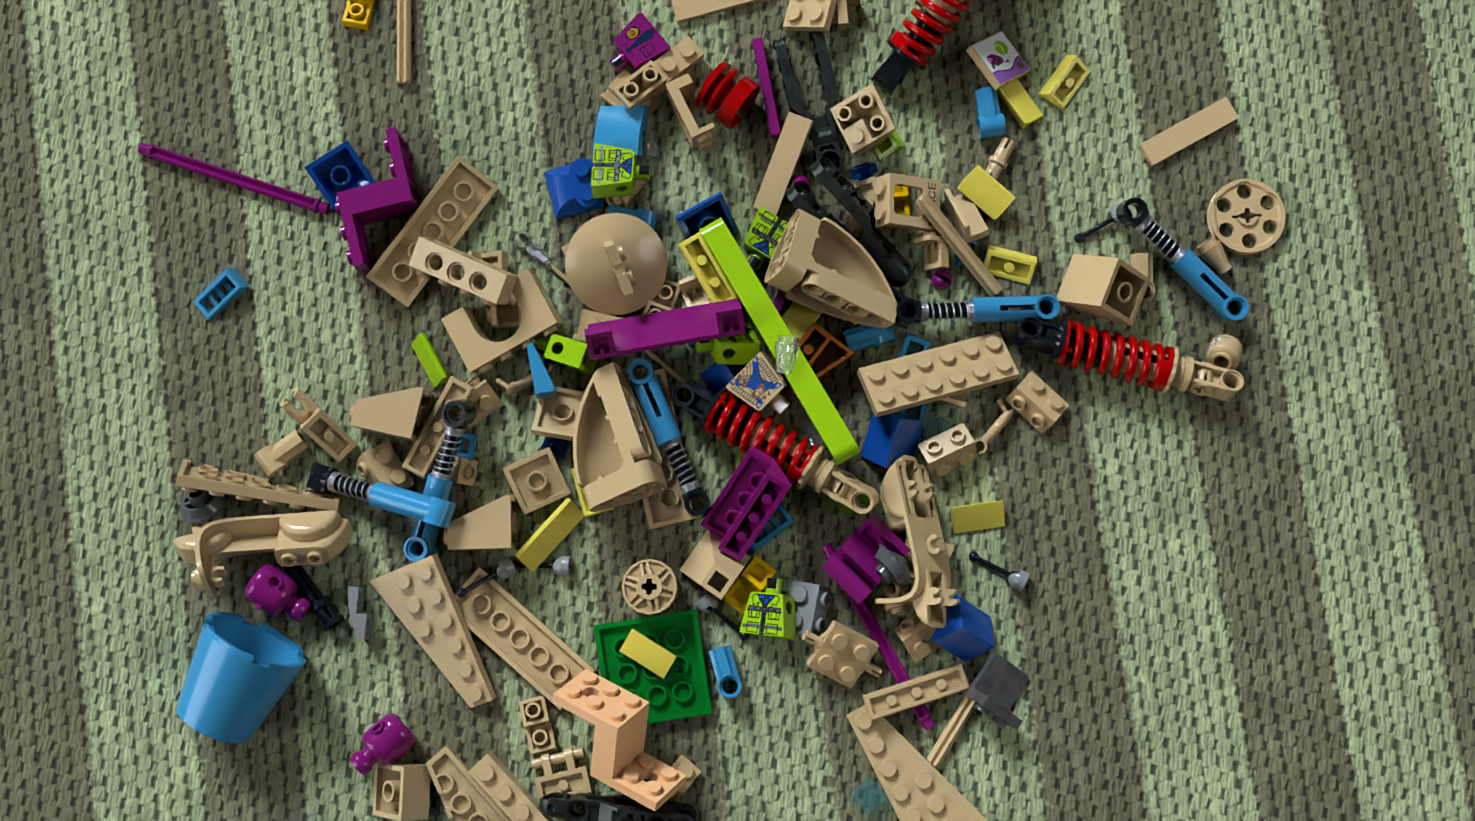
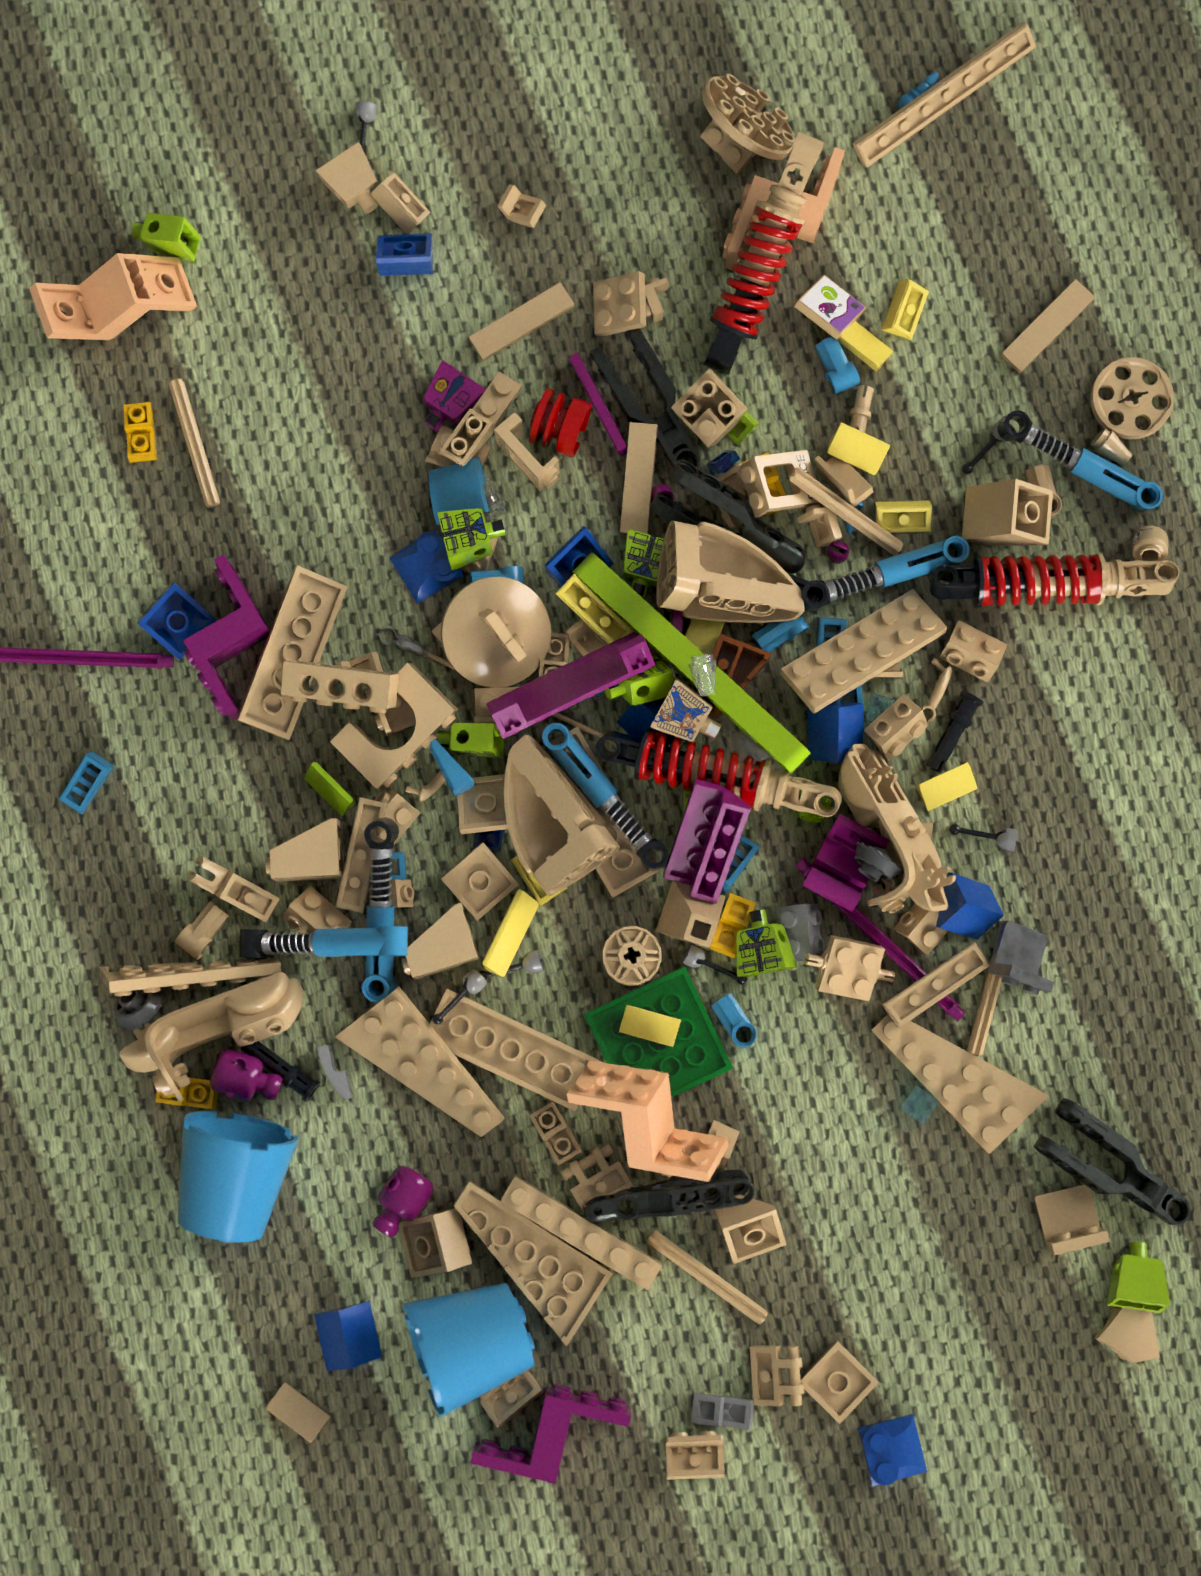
camera: 20 degrees left, 0 degrees up
none -> yellow slope [155,1076,218,1109]
none -> black pin [925,691,984,773]

